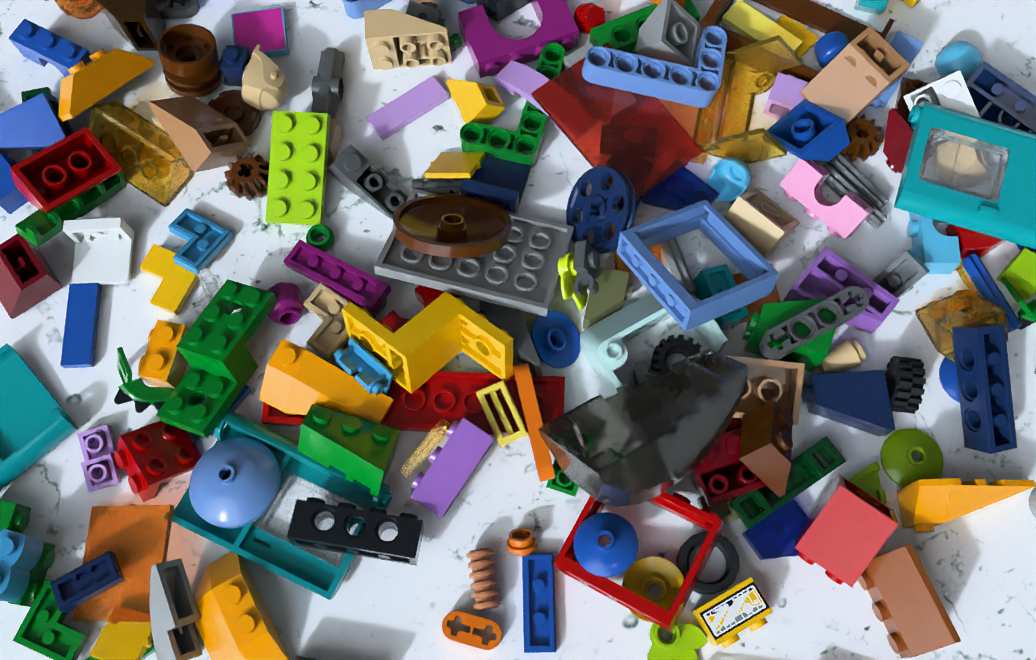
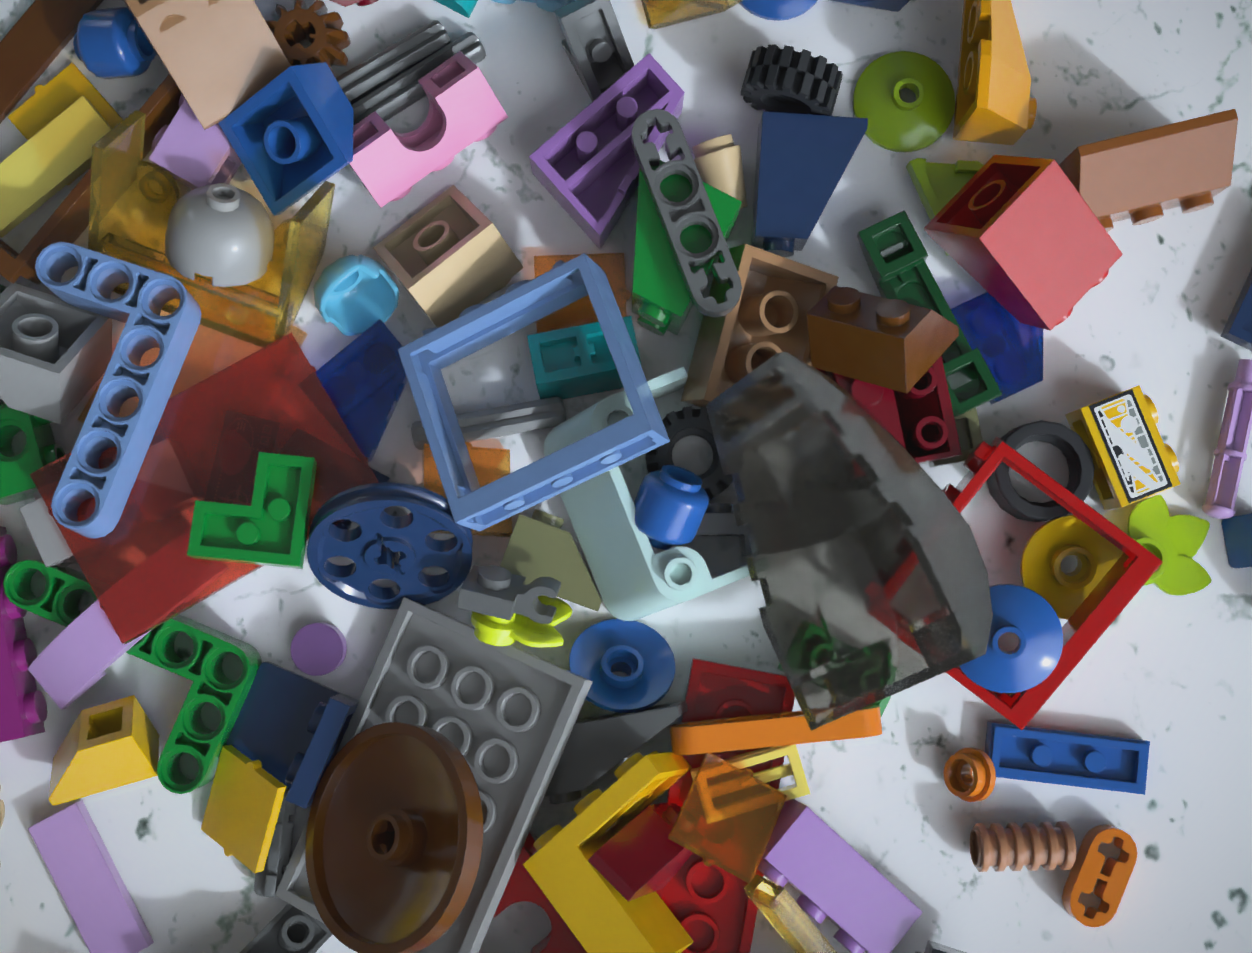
camera: 90 degrees left, 15 degrees up
none -> light grey cylinder [165,183,275,287]
none -> green plate [187,452,317,569]
none -> medium lavender tile [290,622,347,676]
none -> dark red slope [588,802,704,902]
none -> blue head [634,465,709,550]
none -> clear orange piece [668,753,787,883]

